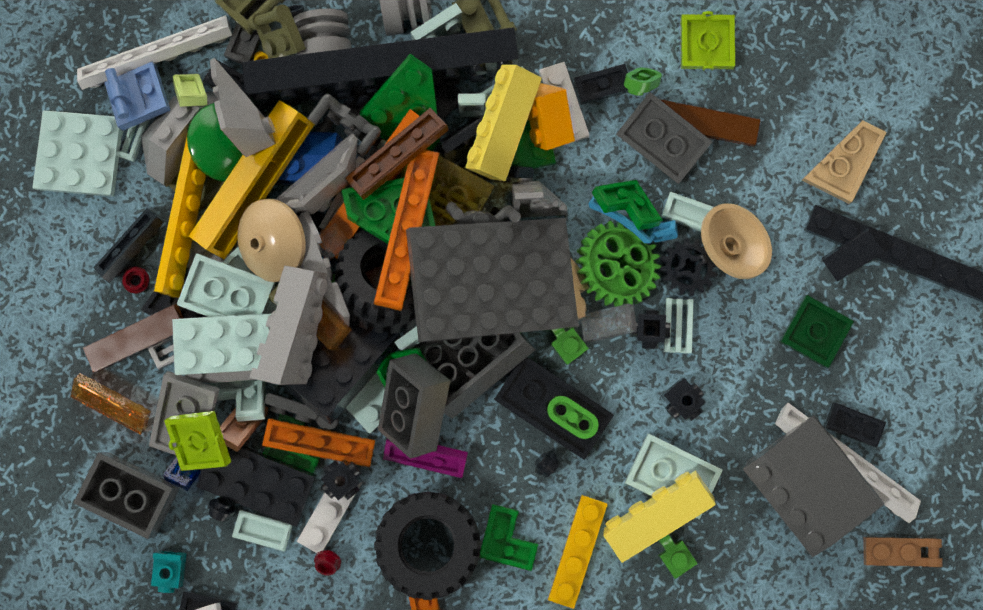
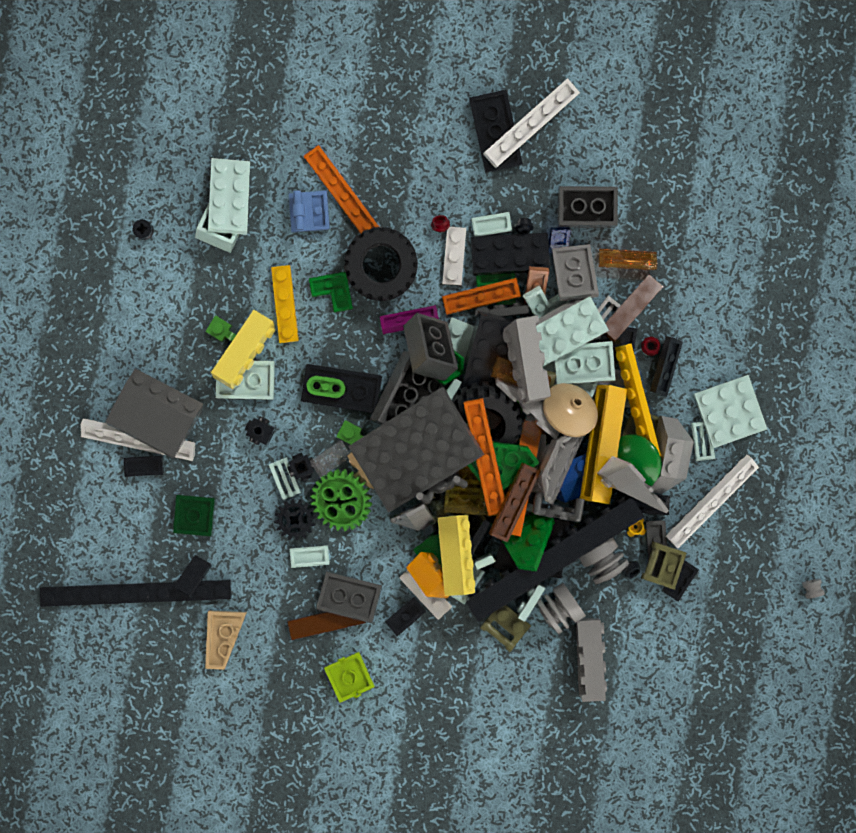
camera: 150 degrees right, 5 degrees up
medium blue plate [104,61,170,131] -> none
teal brick [151,551,187,593] -> none
lime plate [164,411,231,471] -> none
yellowish green tile [173,74,207,107] -> none
olive plate [249,4,306,58] -> none
black brick [321,460,363,500] -> none
black plate [535,452,560,478] -> none
dark azure sword [588,196,678,243] -> none
green tile [591,180,663,230] -> none
bright green plate [624,67,662,96] -> none
tan dish [701,204,772,279] -> none
medium nougat plate [863,537,943,567] -> none

